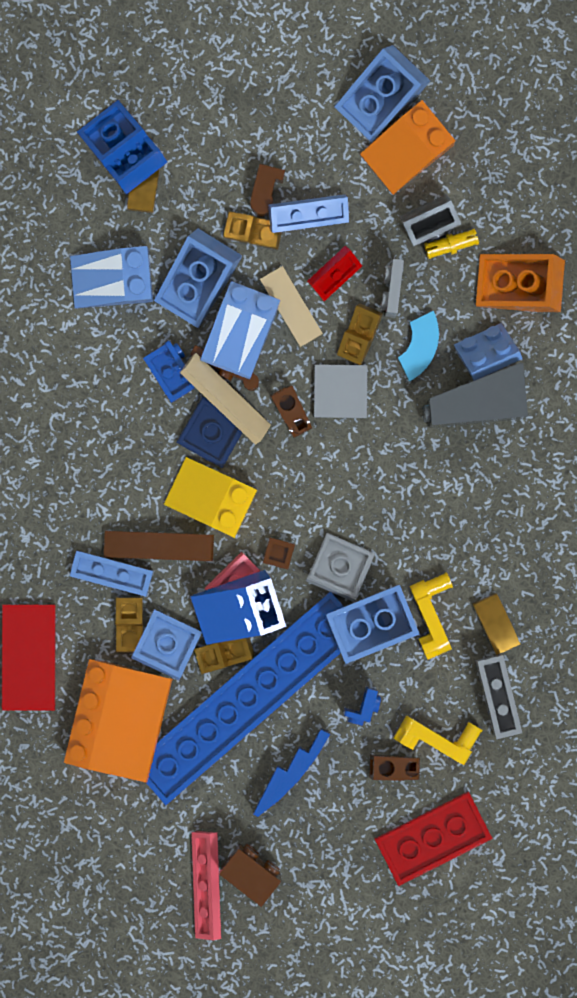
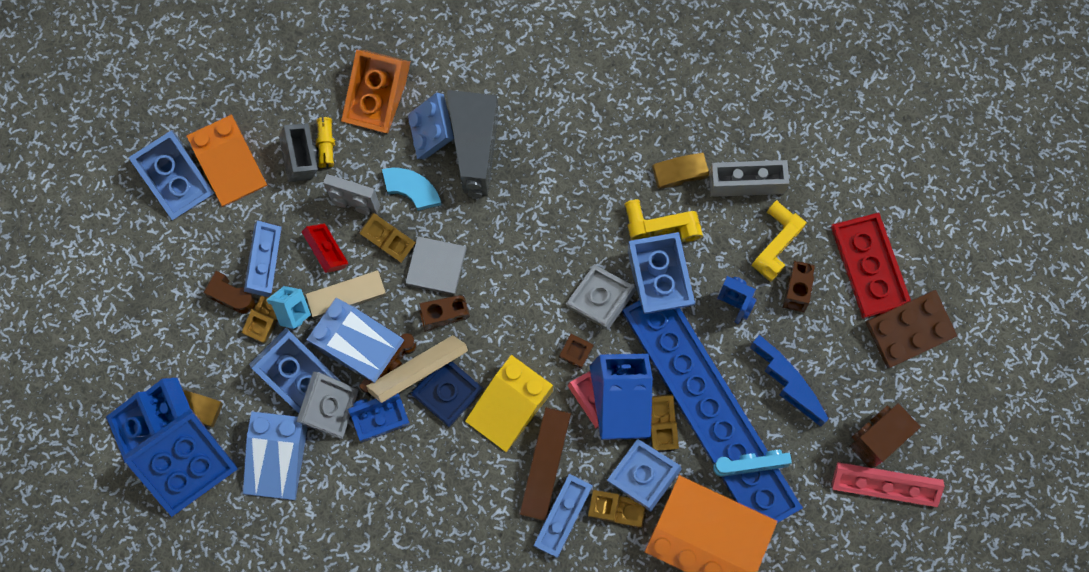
camera: 75 degrees left, 15 degrees down
none -> blue plate [123,408,238,517]
none -> medium azure brick [266,286,311,329]
none -> light grey tile [296,372,359,439]
none -> medium azure plate [713,450,792,477]
none -> reddish brown plate [865,290,957,368]

